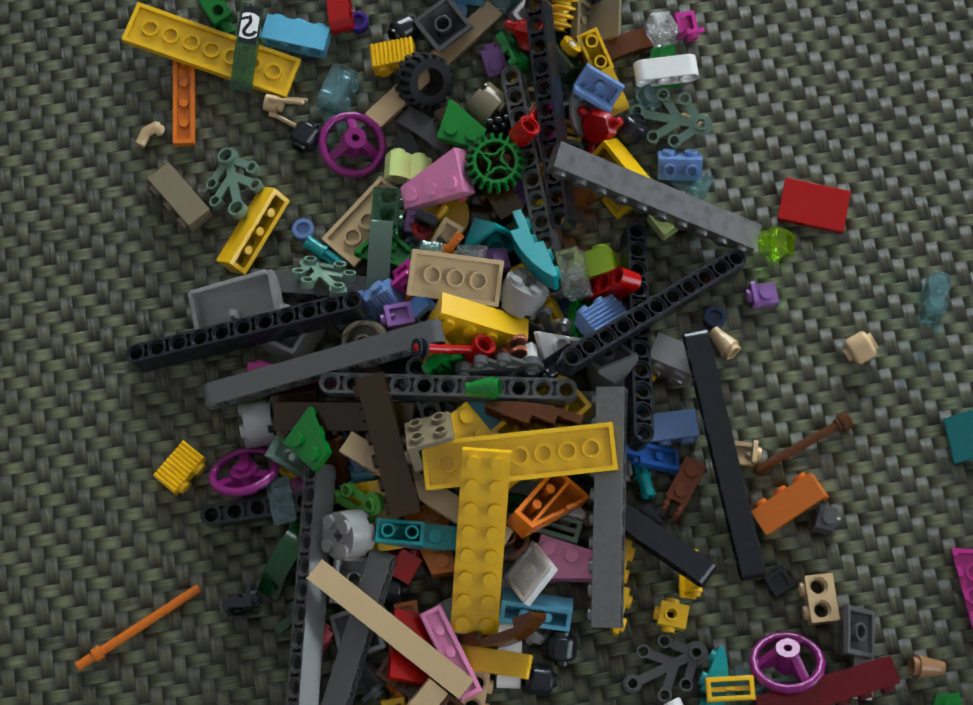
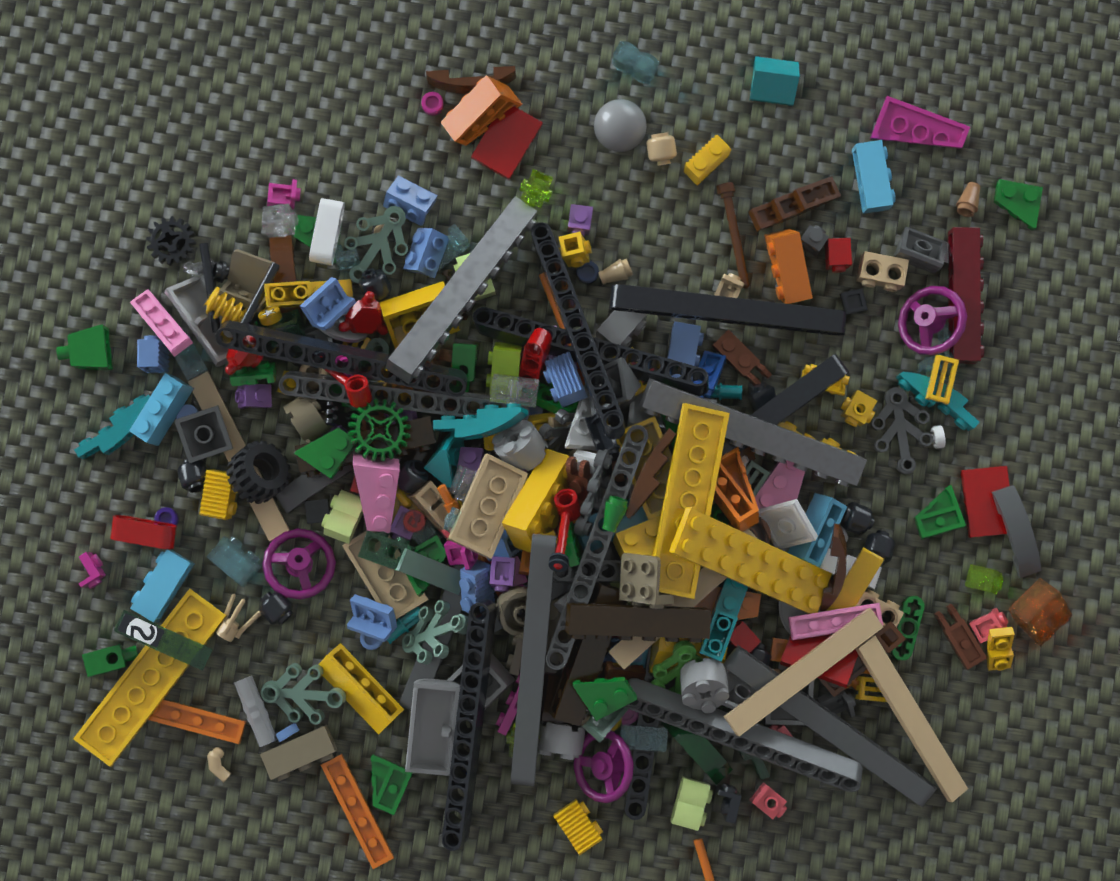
camera: 80 degrees left, 10 degrees up
black tile [414,208,438,232] -> none
none -> black bar [232,262,280,337]
none -> light grey axle [234,675,278,747]
none -> medium blue tile [276,723,300,742]
none -> orange plate [321,754,394,869]
none -> medium blue bracket [347,594,397,642]
none -> green wing [371,754,413,815]
none -> medium blue bracket [383,175,438,226]
none -> black head [398,460,430,494]
none -> dark pink tile [421,92,444,116]
none -> reddish brown slope [426,66,516,94]
none -> orange wedge [441,75,522,146]
none -> green torso [452,343,478,393]
none -> yellow brick [558,232,592,268]
none -> light grey piece [594,99,647,152]
none -> yellowish green brick [670,776,713,831]
none -> yellow brick [683,135,732,186]
none -> reddish brown slope [748,176,841,232]
none -> coral brick [749,782,787,819]
none -> red brick [824,238,852,273]
none -> medium azure brick [852,140,896,214]

